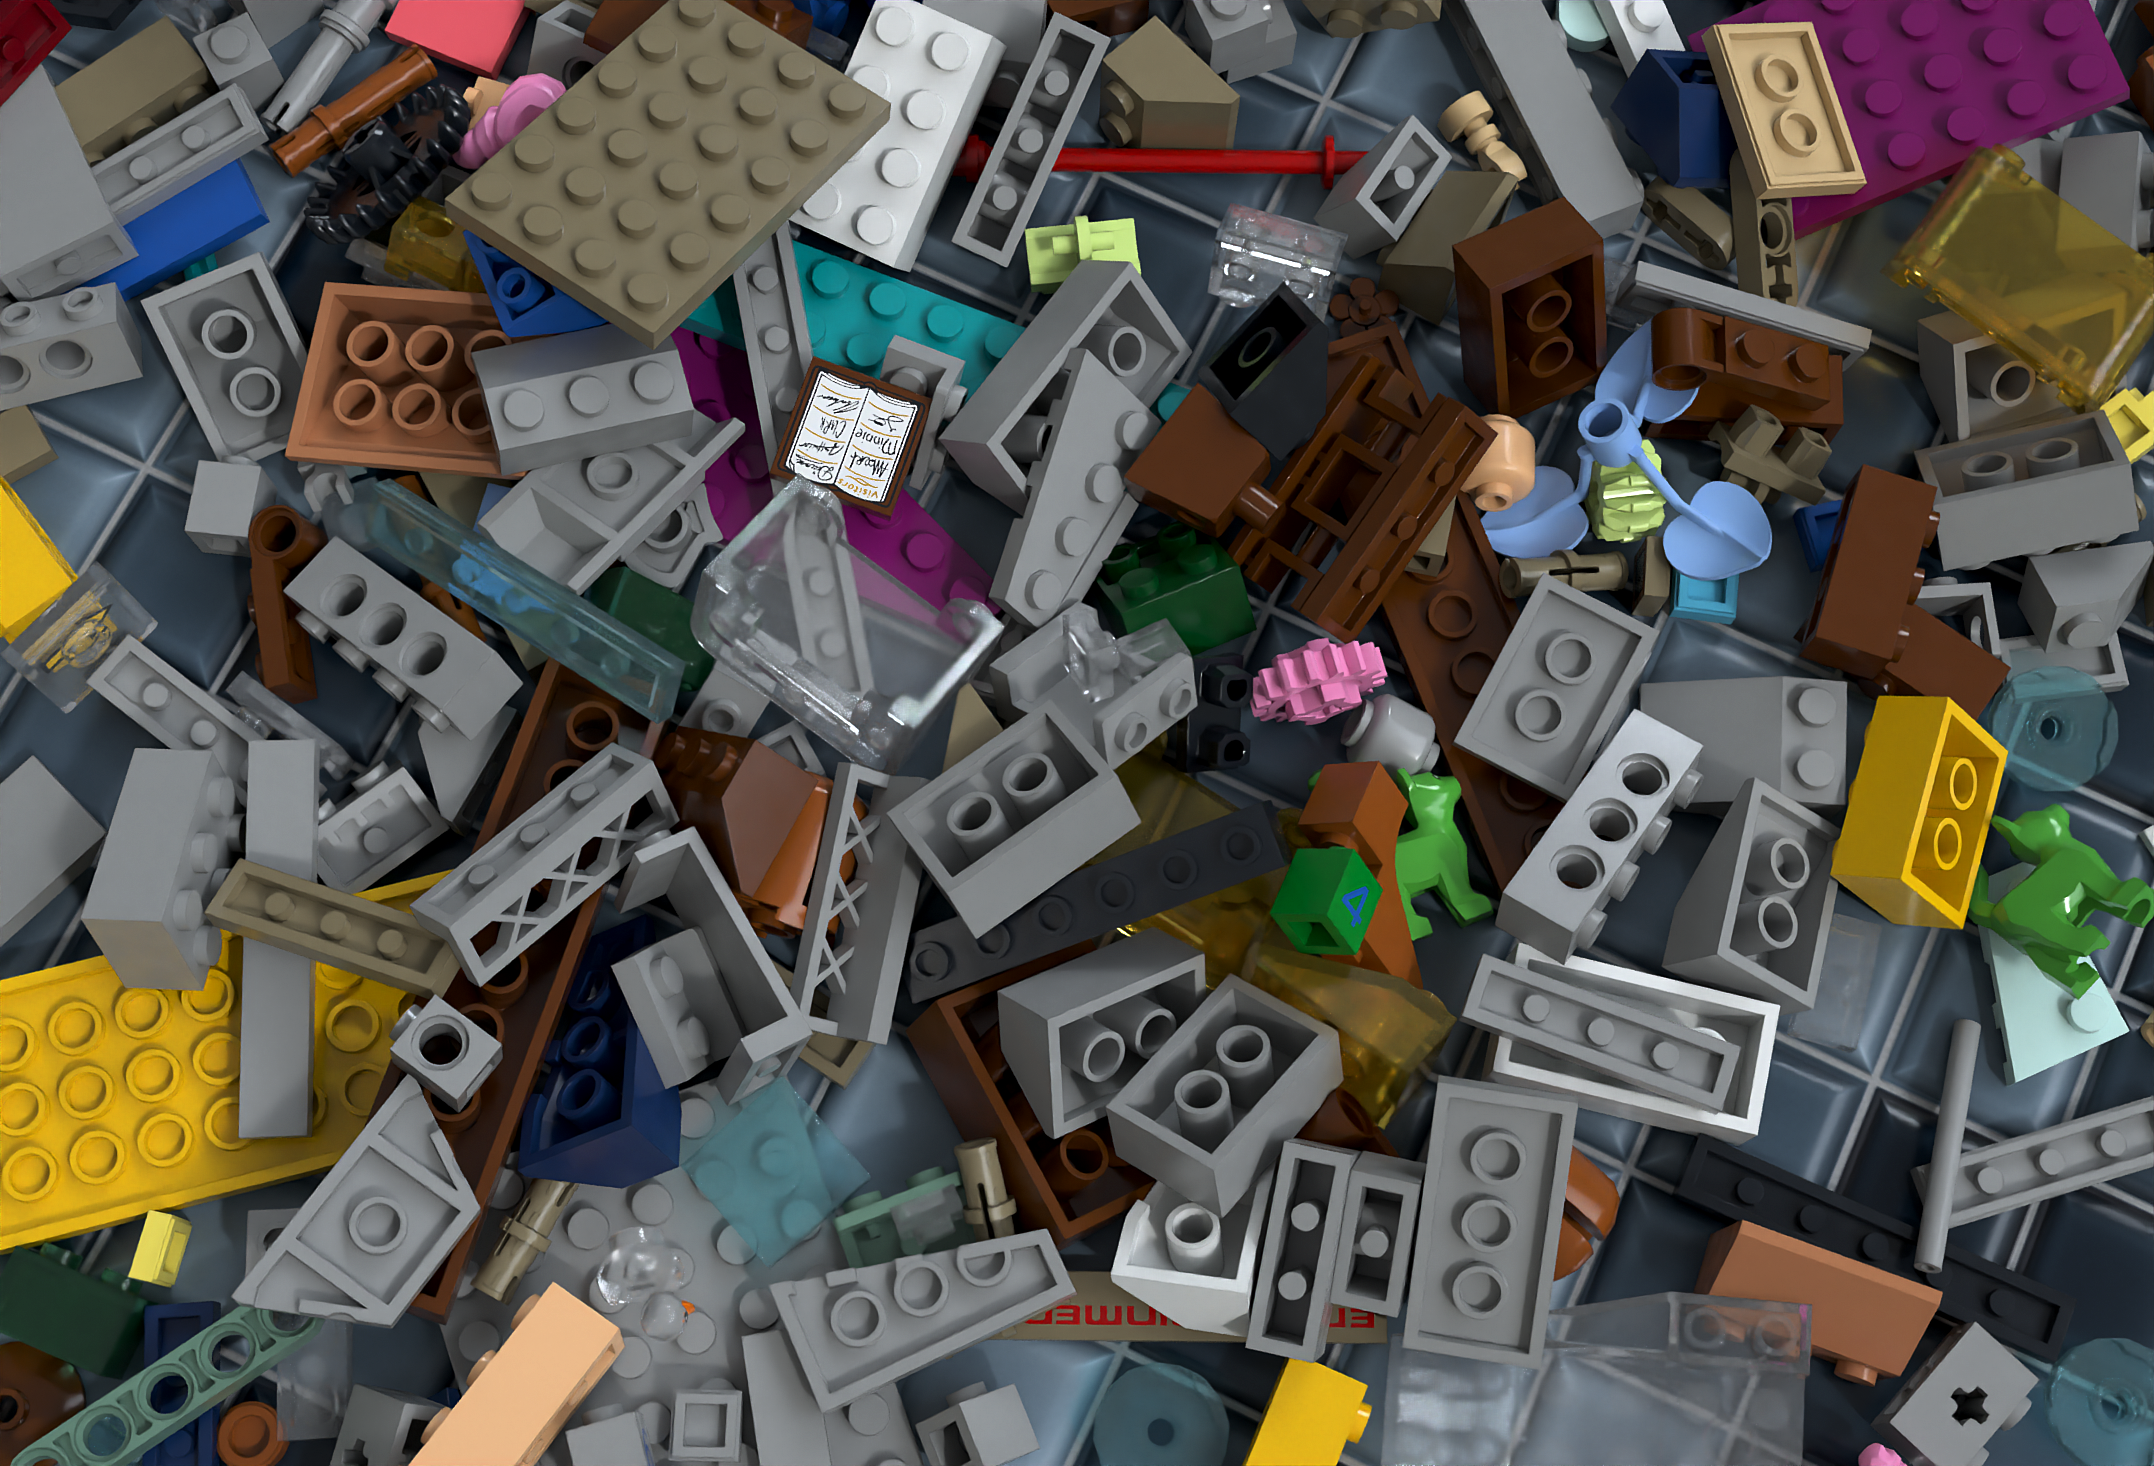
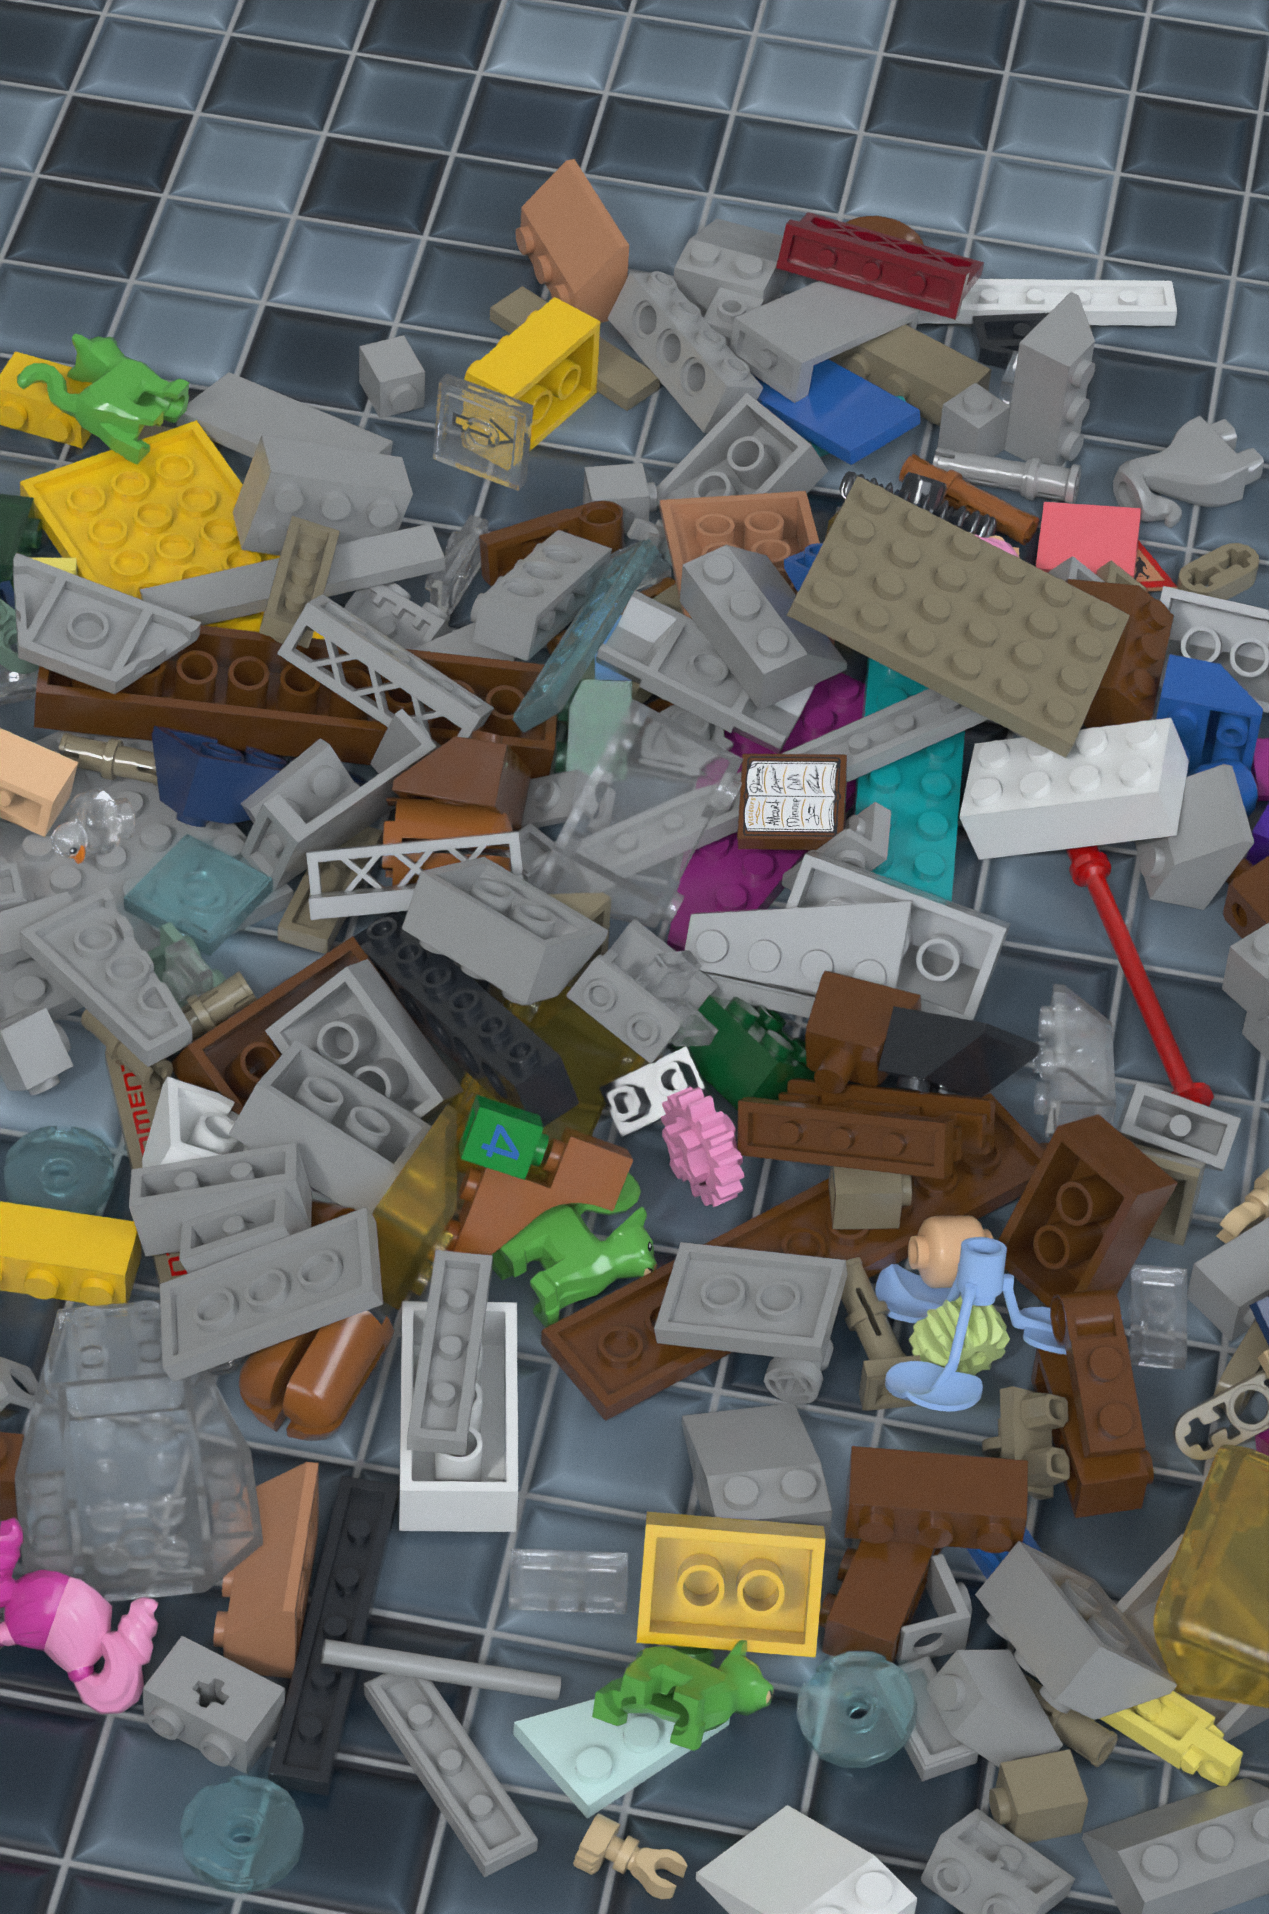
camera: 75 degrees right, 25 degrees down
light grey plate [86,634,327,809] -> none
light grey tile [91,83,269,226] -> none
light grey brick [389,994,503,1113] -> none
light grey brick [951,12,1111,268] -> none
yellowish green hips [1025,215,1141,294] -> none
dark tan slope [1099,15,1240,149] -> none
light grey head [1340,694,1440,787] -> none
light grey brick [1495,709,1704,965] -> none
light grey tile [1615,261,1872,372] -> none
light grey slope [1662,777,1842,1016] -> none
medium azure tile [1669,568,1739,625] -> none

